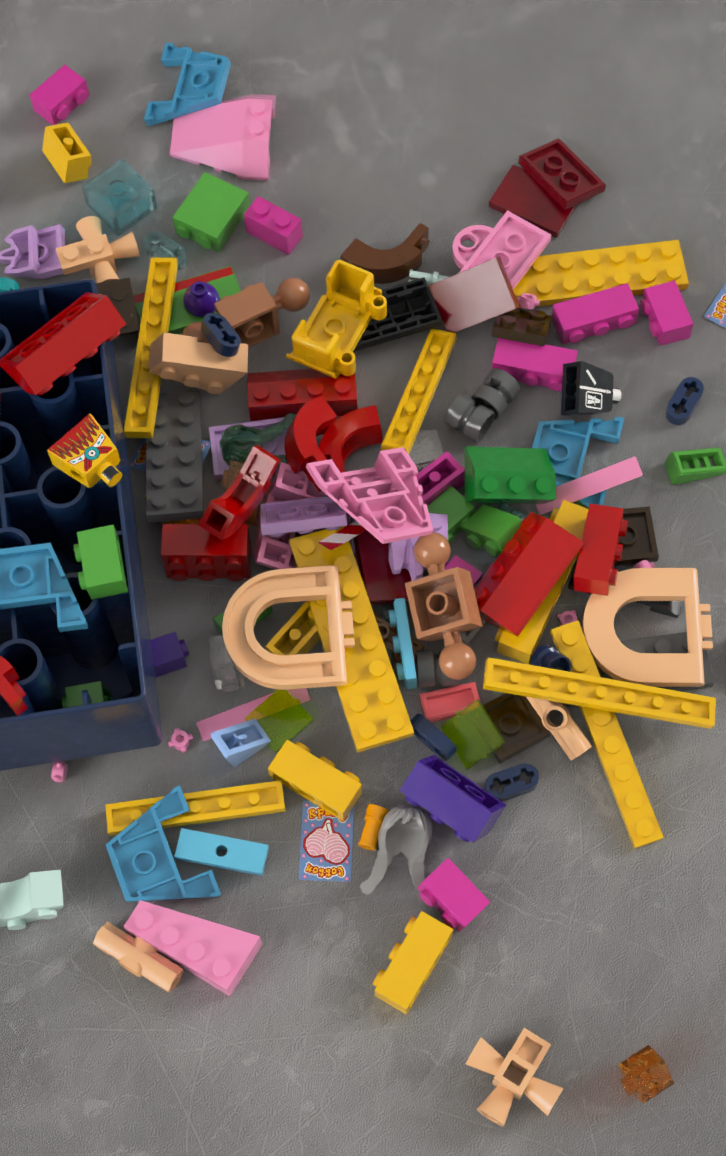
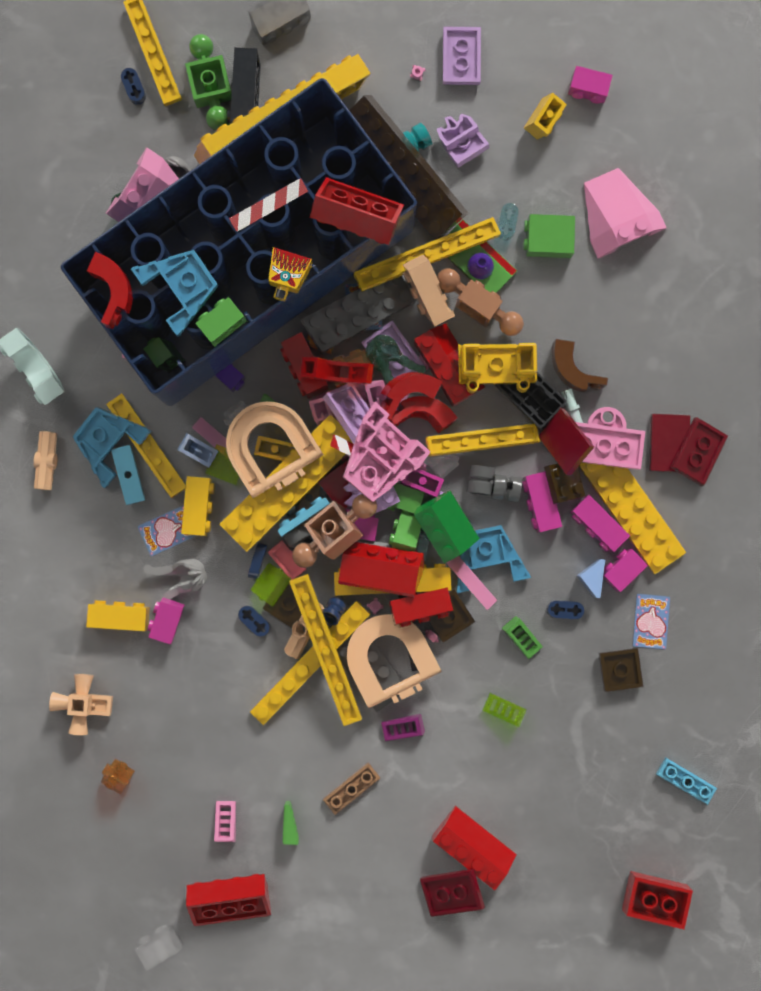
camera: 55 degrees right, 20 degrees up
light nougat brick [56,216,140,283] -> none
clear light blue brick [82,158,158,236] -> none
bright pink wedge [123,900,262,996] -> none
dark azure wing [144,42,231,126] -> none
bright pink piece [168,728,193,753] -> none
dark blue beam [201,313,241,357] -> none
dark pink brick [244,196,303,255] -> none
light orange pin [358,804,389,851] -> none
dark purple brick [399,755,506,843] -> none
bright pink piece [517,293,540,309] -> none
black torso [561,361,621,416] -> none
none -> light blue slope [577,559,605,598]

